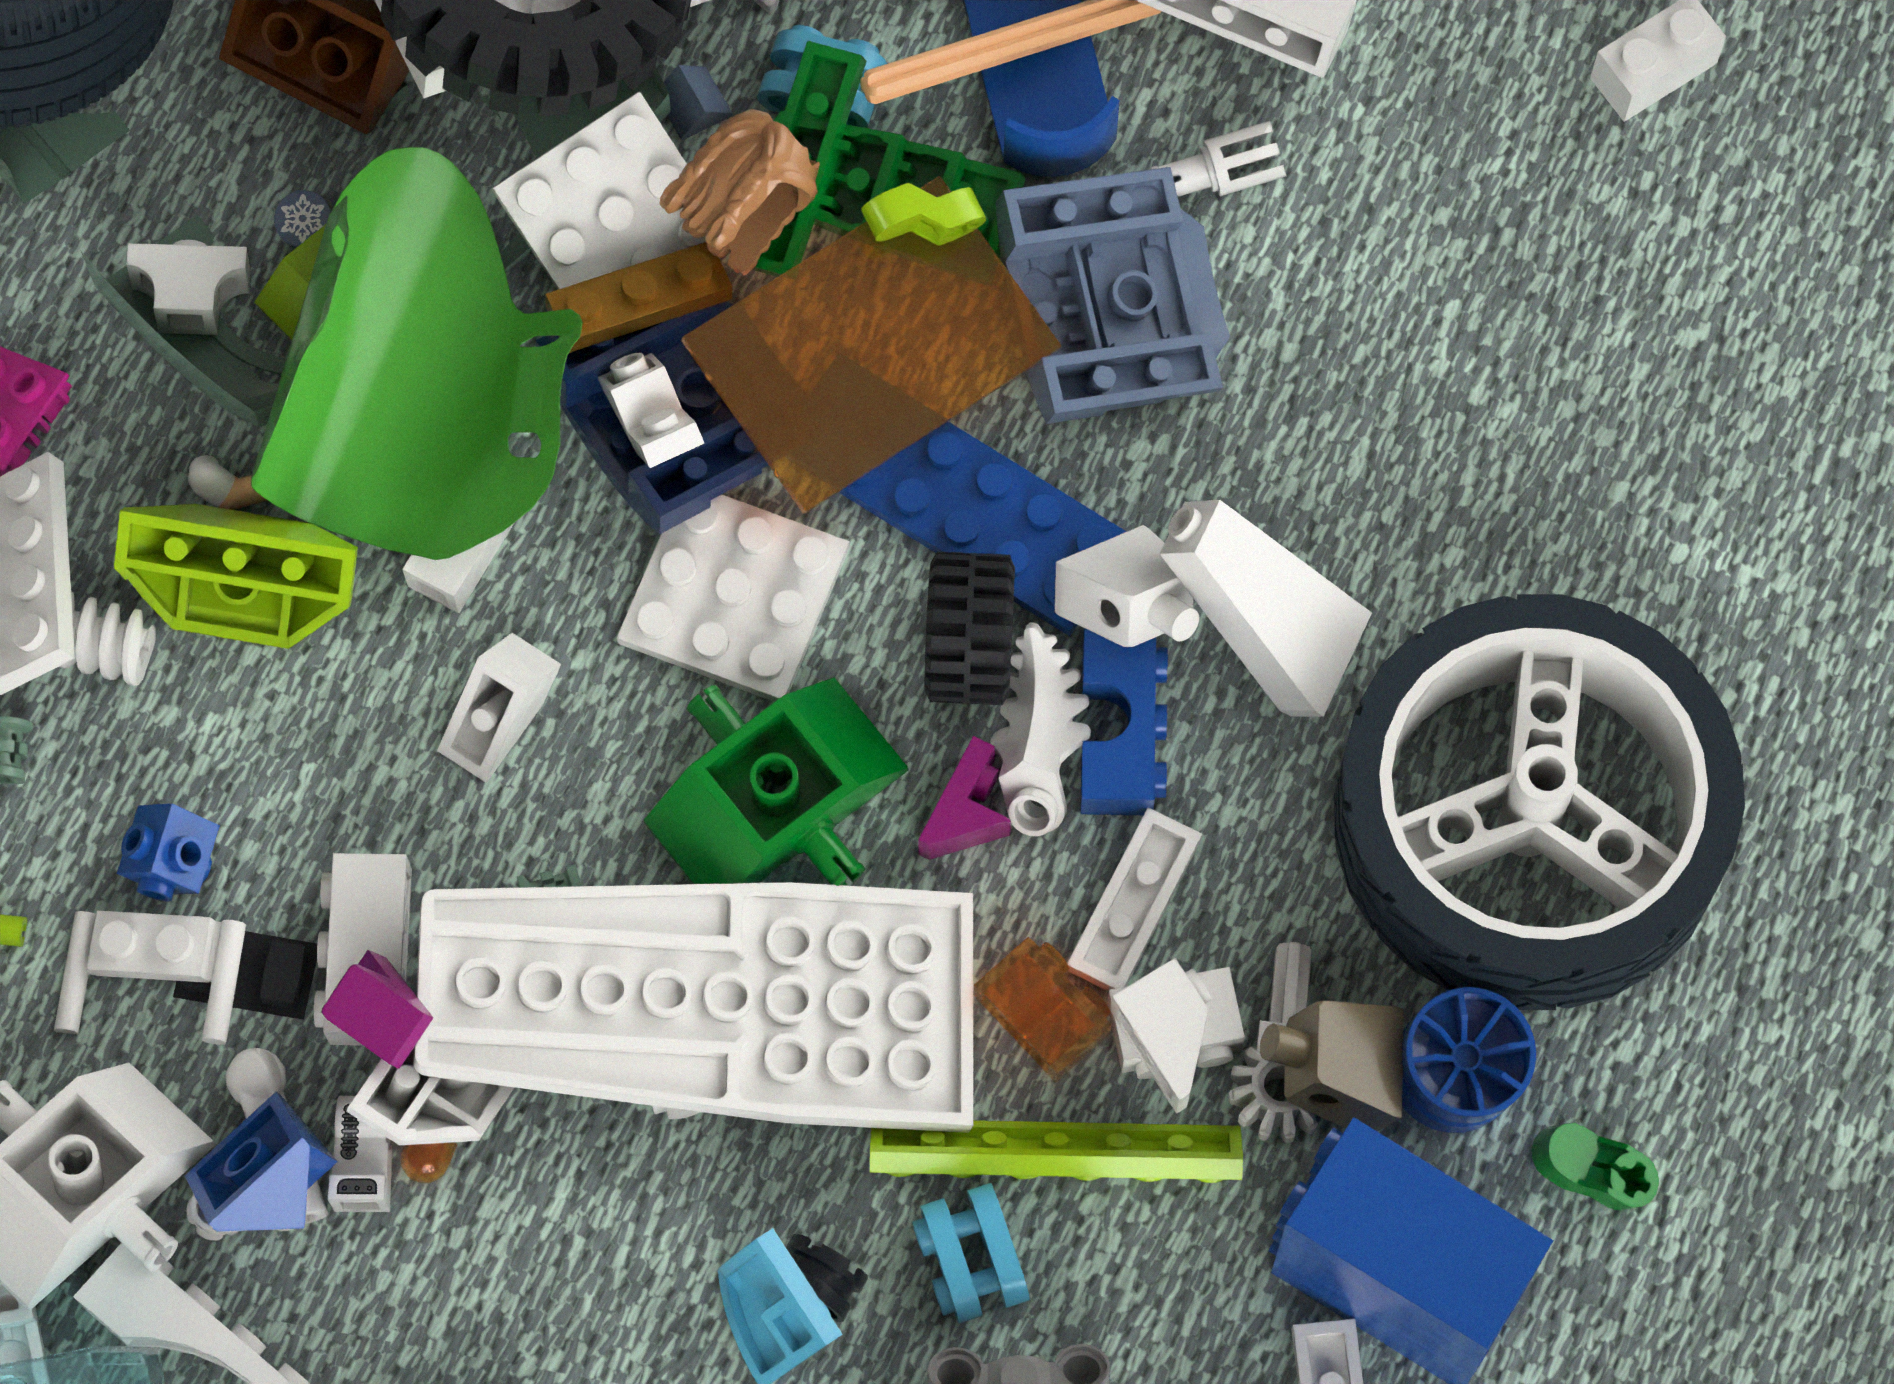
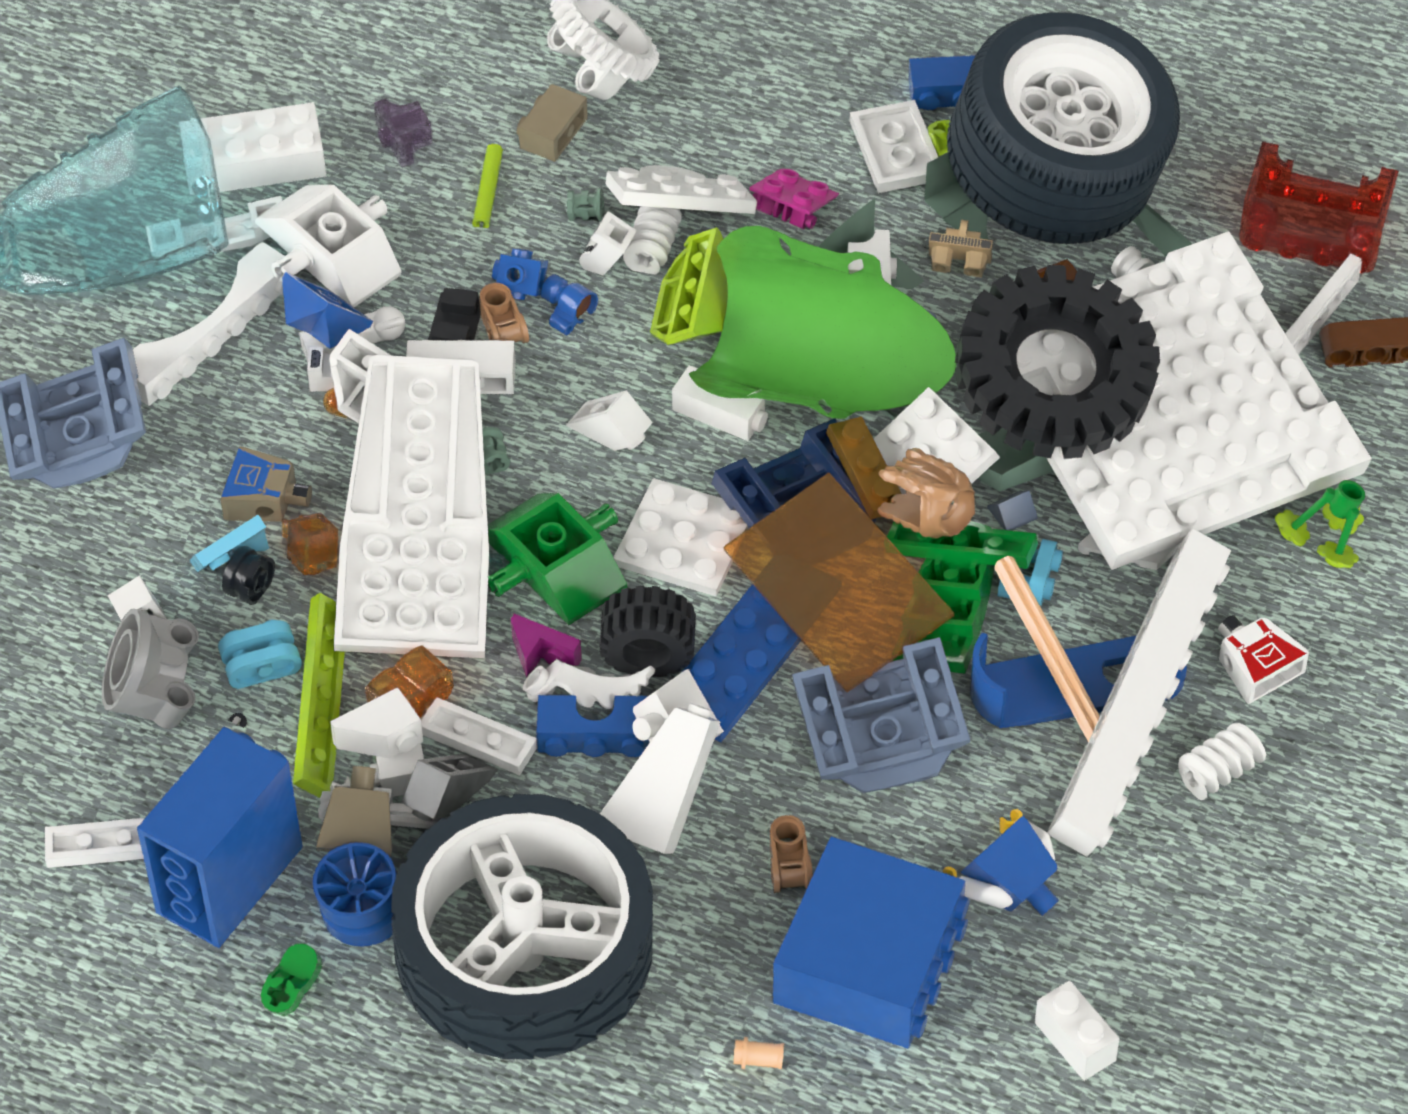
camera: 90 degrees right, 20 degrees down
white plate [54,910,246,1045] -> none
magenta slope [321,950,434,1069] -> none
white slope [598,353,704,468] -> none
lime piece [861,183,986,246] -> none
white arm [1151,121,1287,197] -> none
none -> dark tan torso [220,446,312,522]
none -> black piece [228,713,247,728]
none -> clear orange brick [281,512,338,575]
none -> dark grey slope [401,753,498,822]
none -> medium nougat piece [480,283,529,344]
none -> blue piece [541,274,598,336]
none -> white leg [579,211,637,275]
none -> light nougat pin [733,1037,784,1069]
none -> medium nougat piece [770,815,813,893]
none -> blue brick [773,836,970,1049]
none -> tan hips [929,220,993,277]
none -> blue torso [942,809,1059,916]

